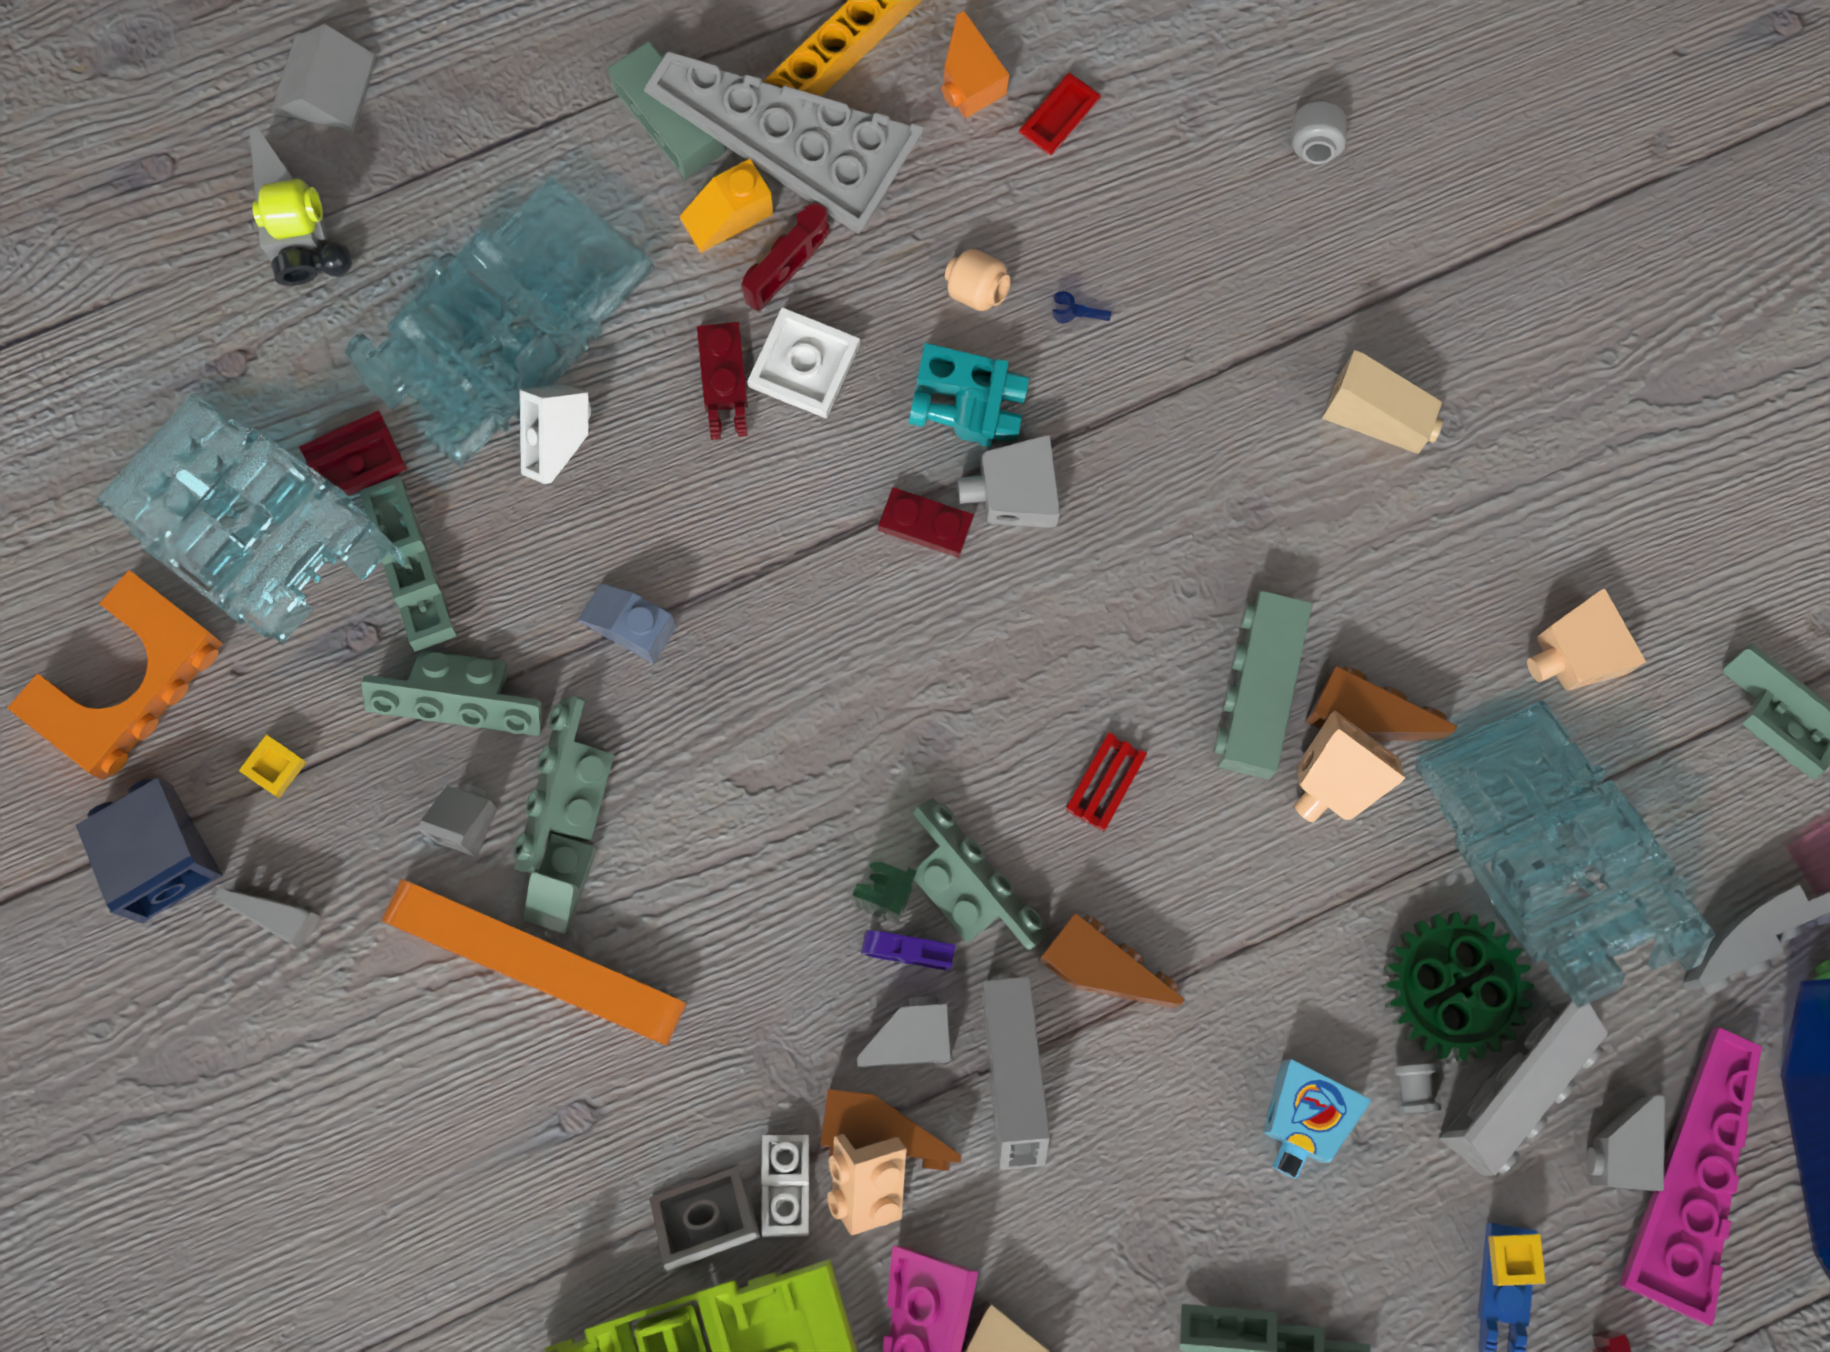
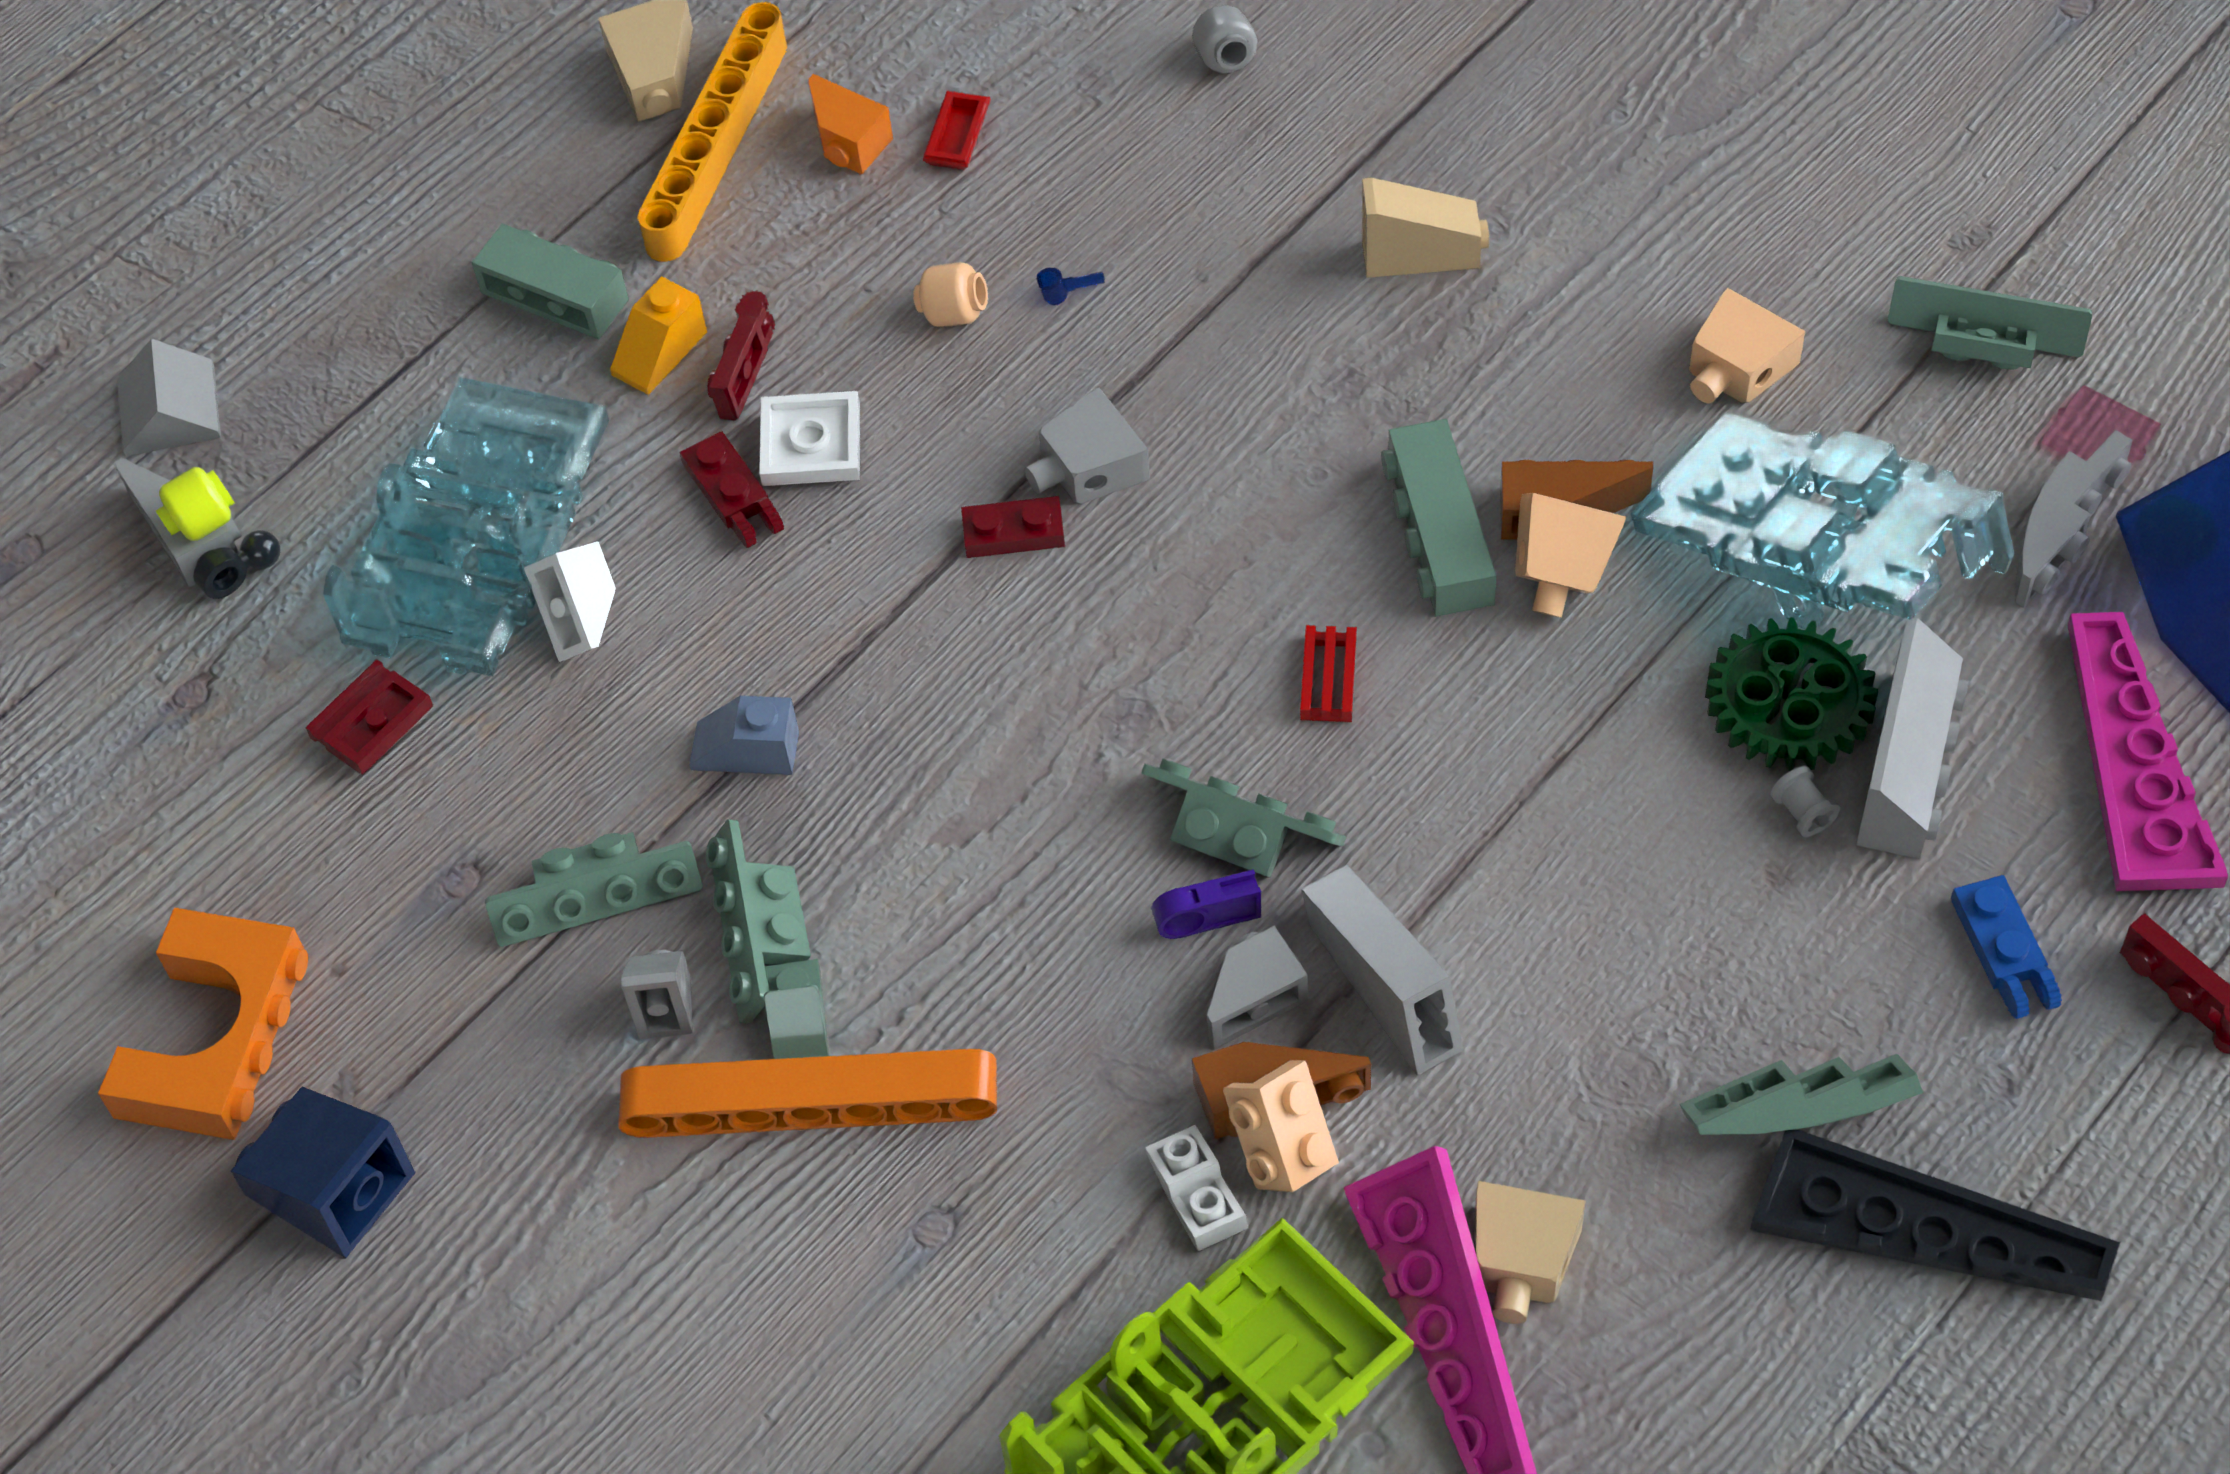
camera: 15 degrees left, 20 degrees down
clear light blue piece [96,395,405,645] -> none
light grey slope [214,888,321,948] -> none
yellow plate [239,734,307,798] -> none
sand green slope [359,476,457,652] -> none
light grey wing [644,52,925,234] -> none
light grey slope [649,1166,761,1271] -> none
clear green hinge [852,862,917,925] -> none
teal hips [908,343,1030,448] -> none
dark orange slope [1038,913,1185,1008] -> none
medium azure torso [1263,1059,1371,1179] -> none
yellow plate [1488,1234,1546,1286] -> none
light grey slope [1586,1095,1665,1191] -> none

